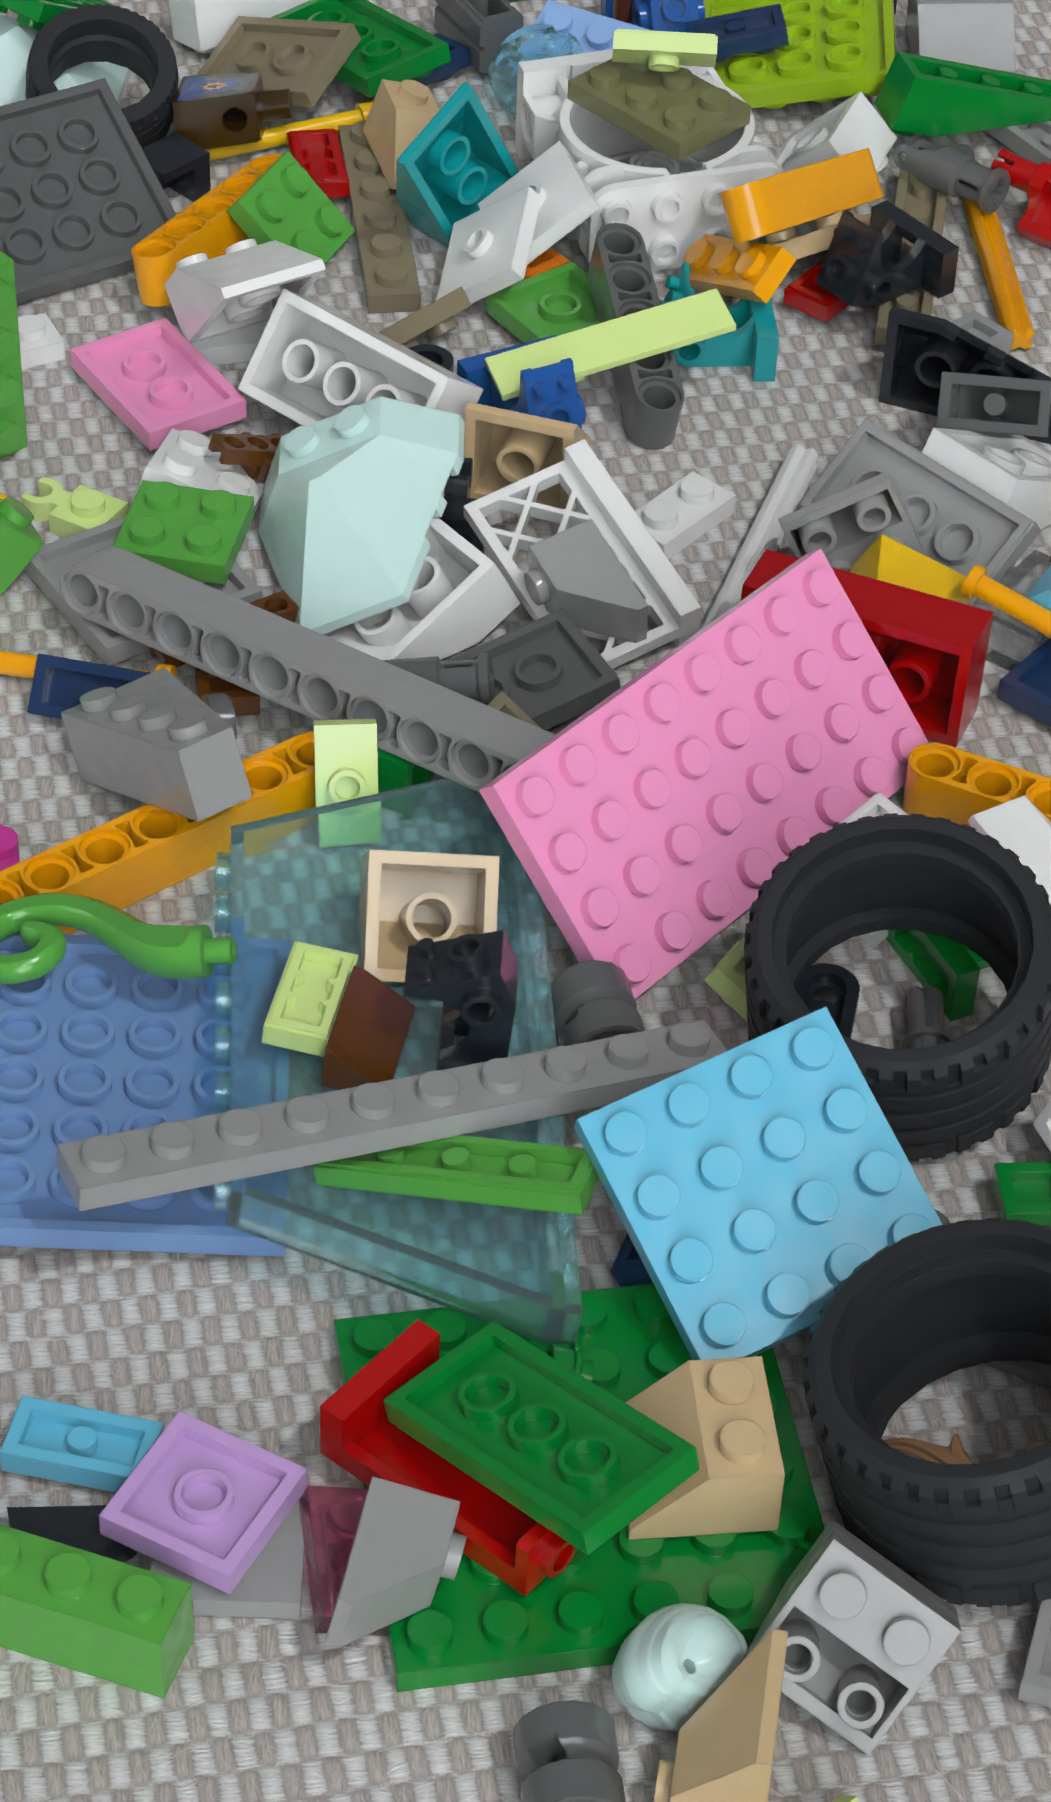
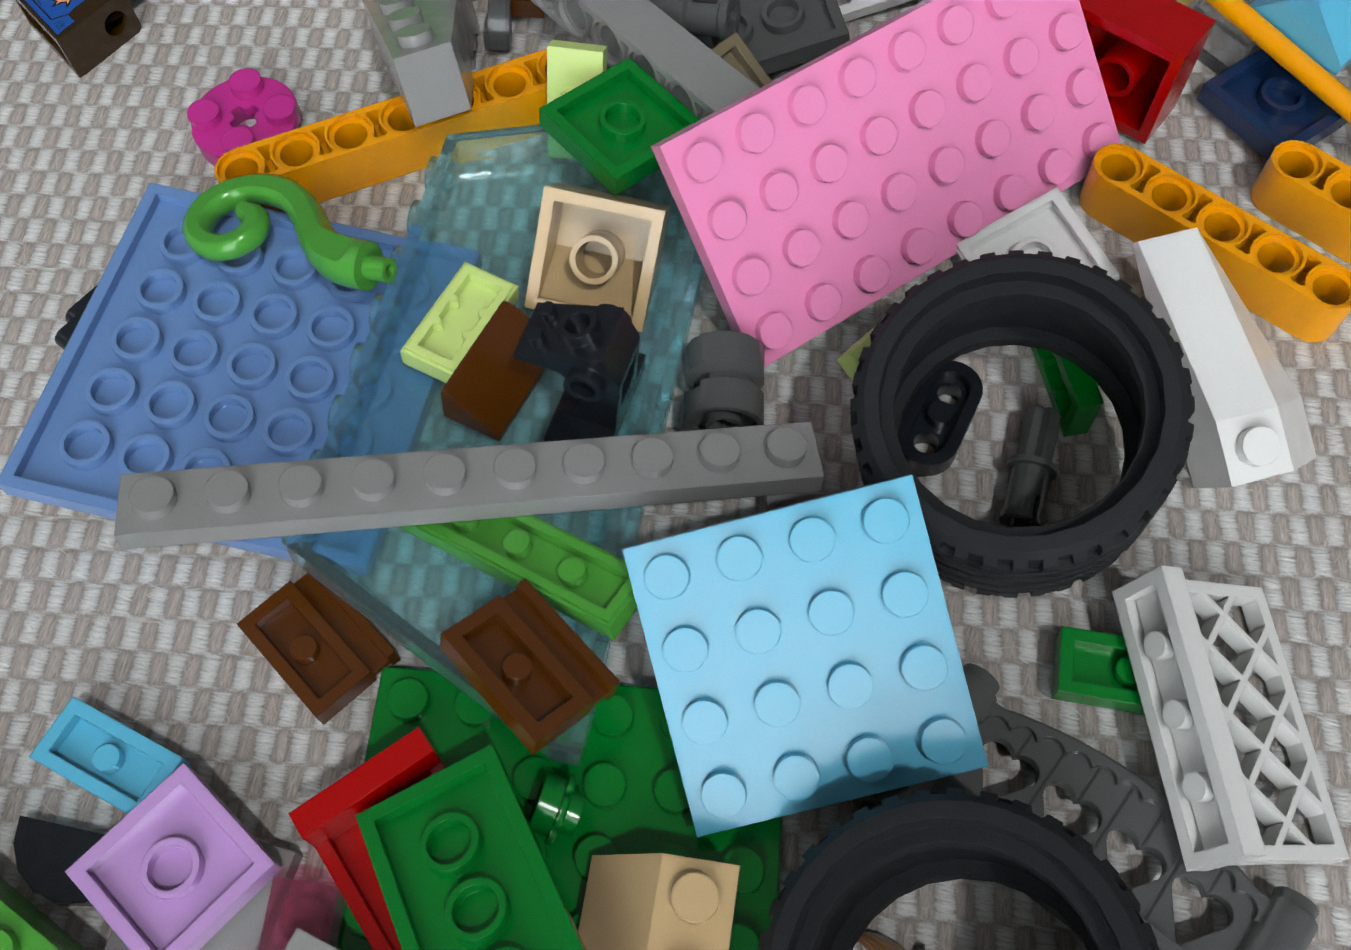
camera: 20 degrees right, 20 degrees up
none -> reddish brown plate [237,562,401,725]
none -> reddish brown plate [440,579,620,755]
none -> green plate [539,58,700,196]

